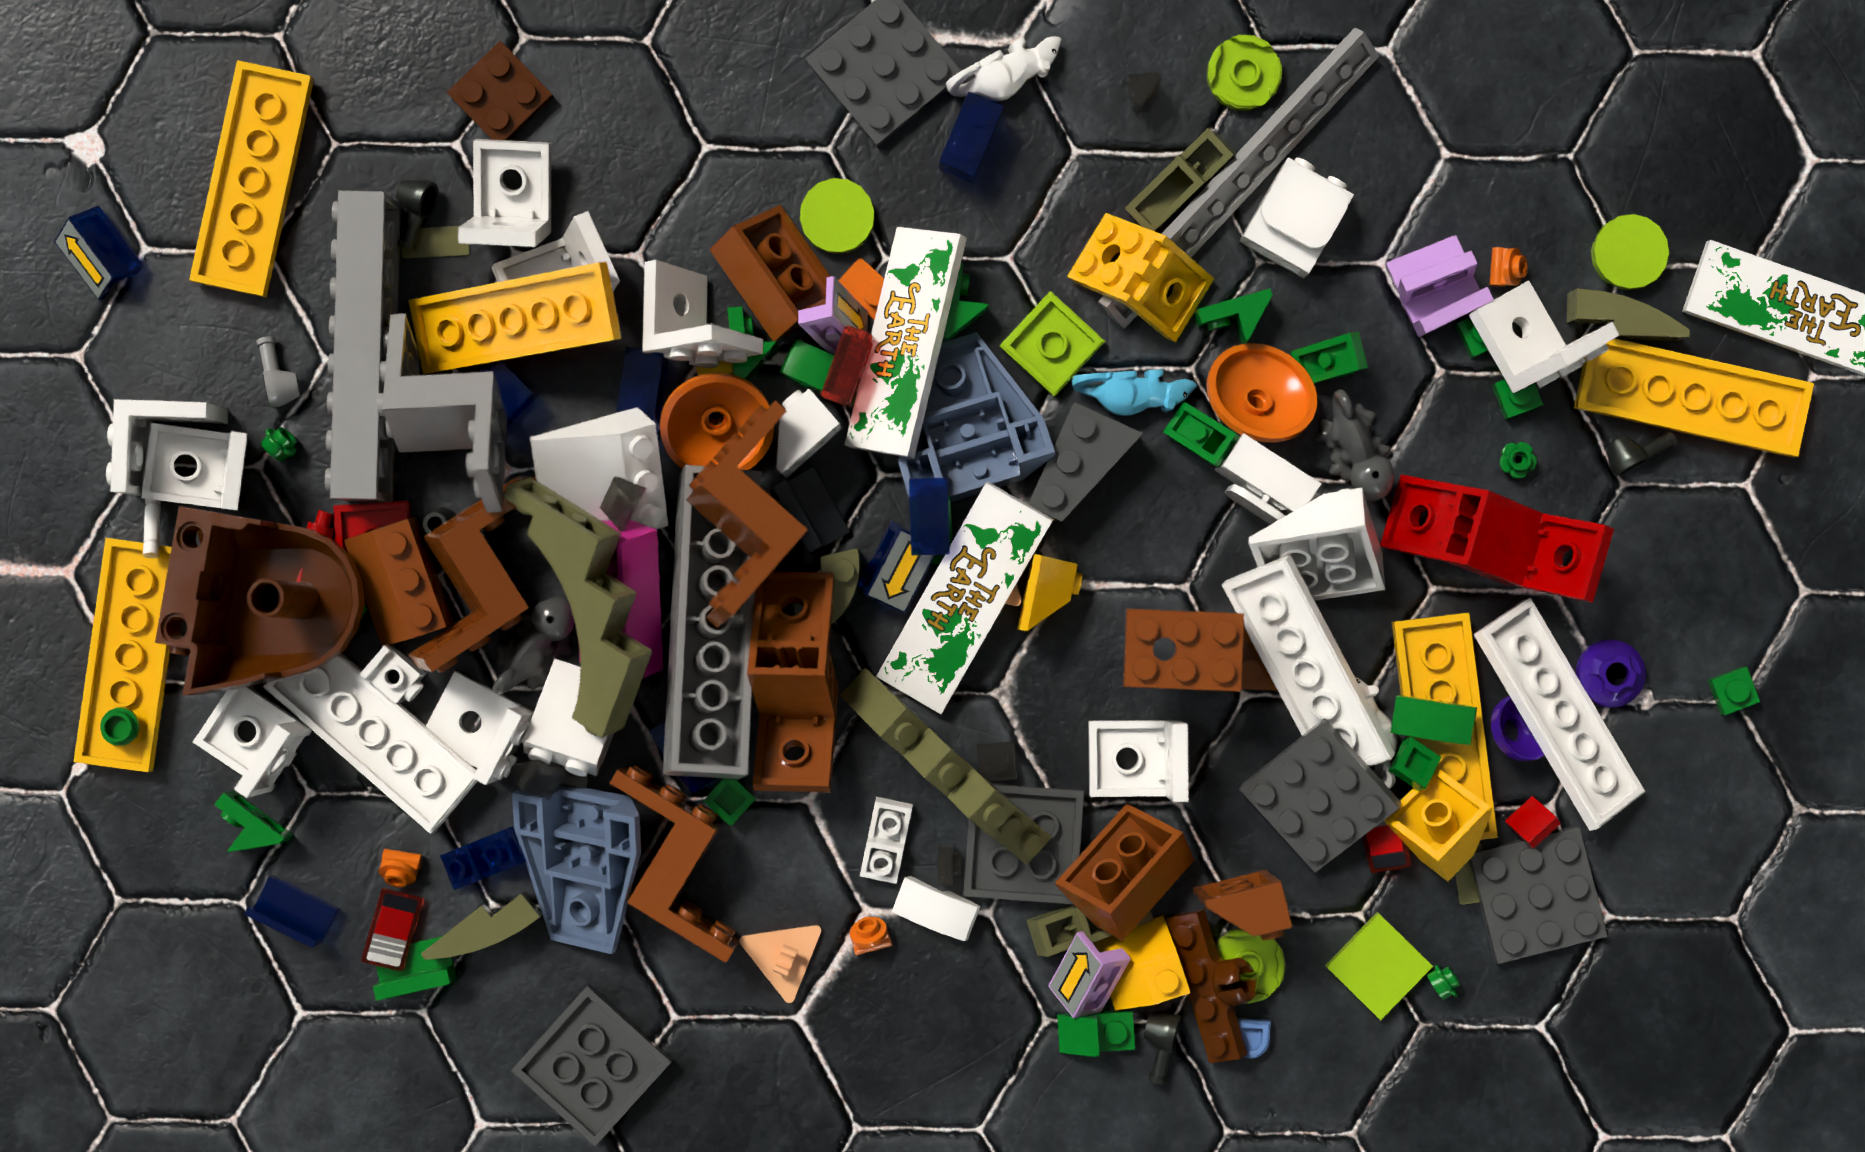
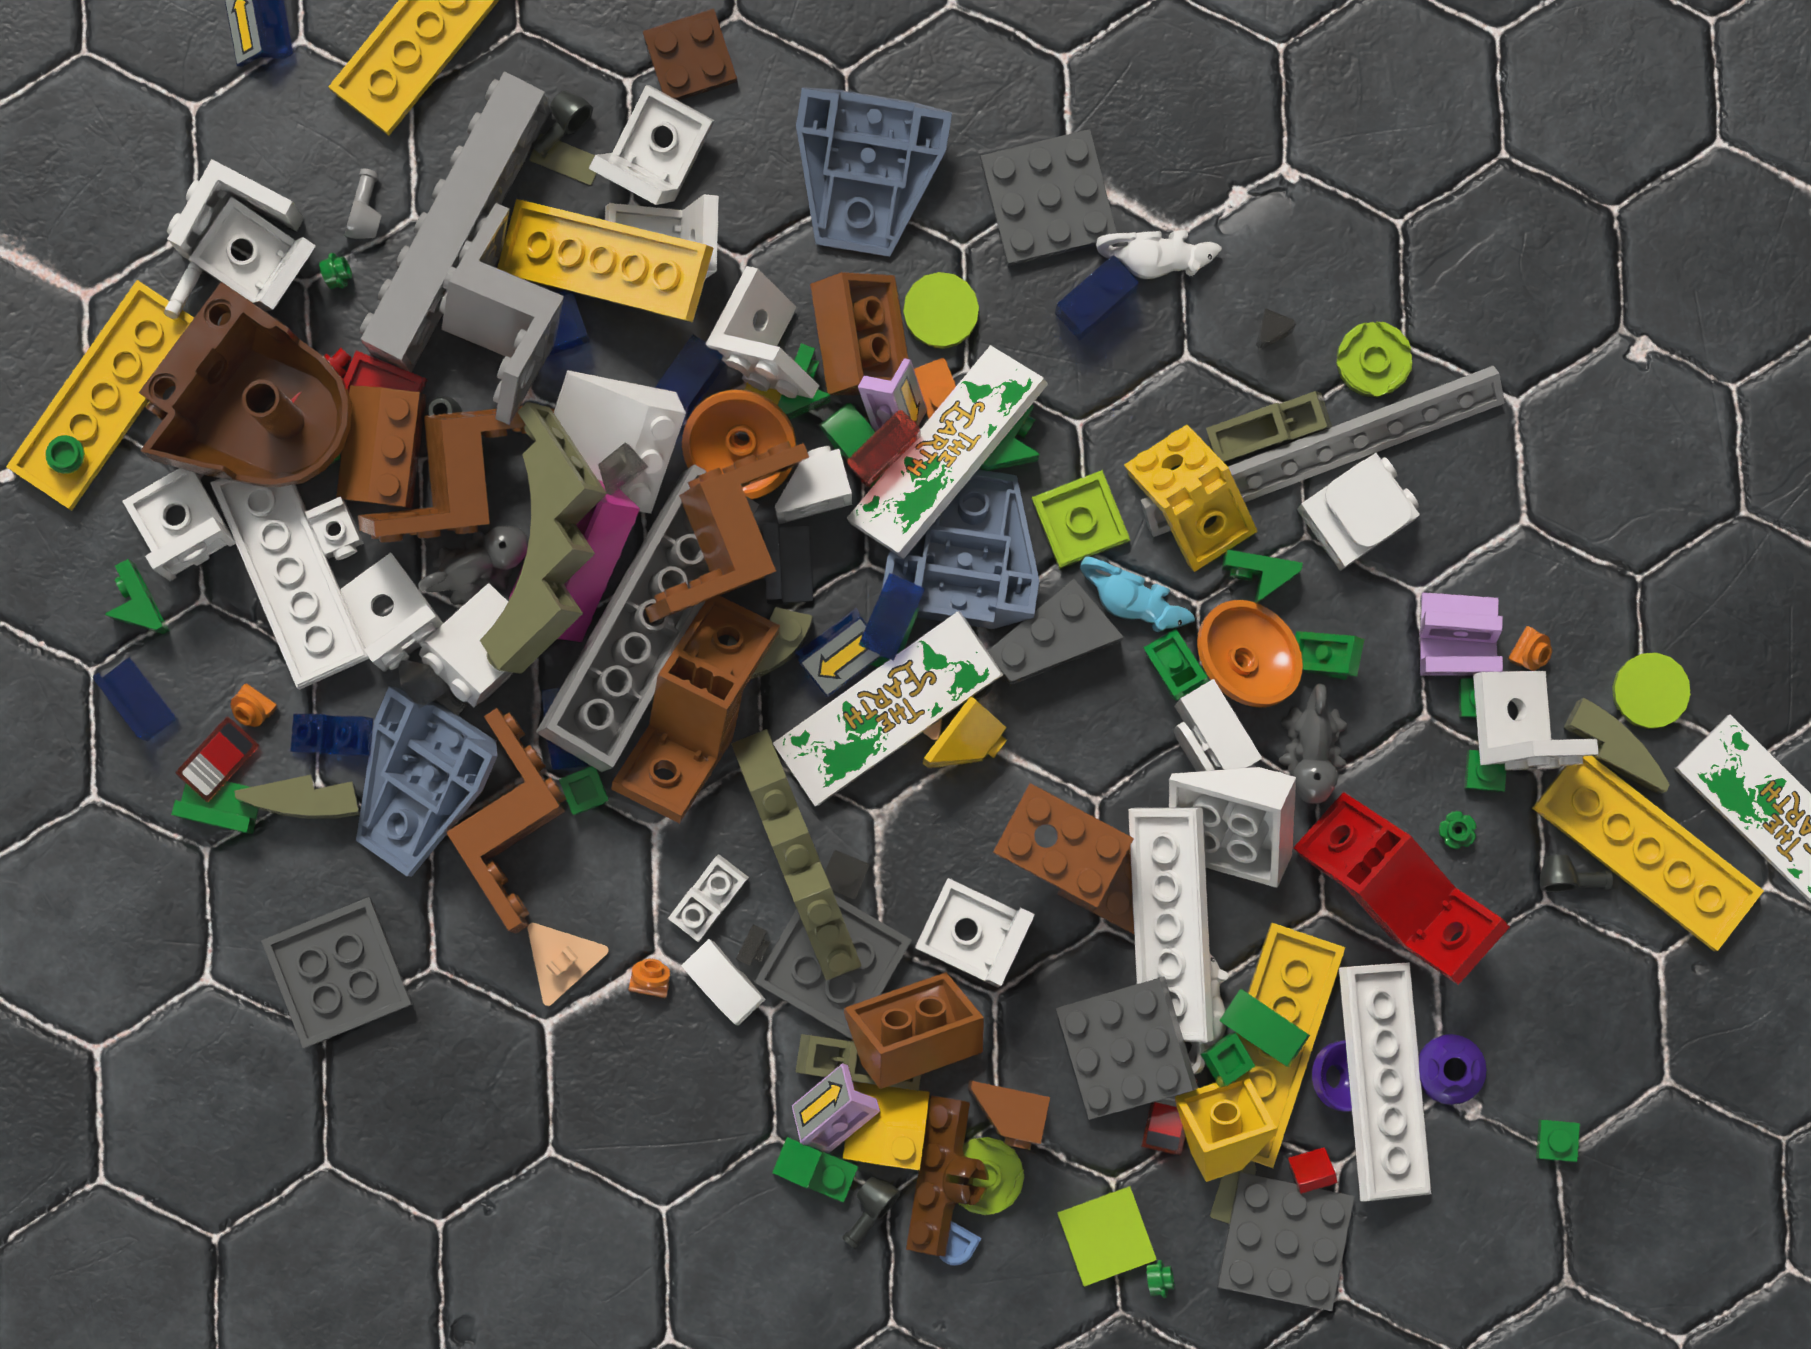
camera: 20 degrees right, 5 degrees down
none -> sand blue wedge [796,87,952,257]

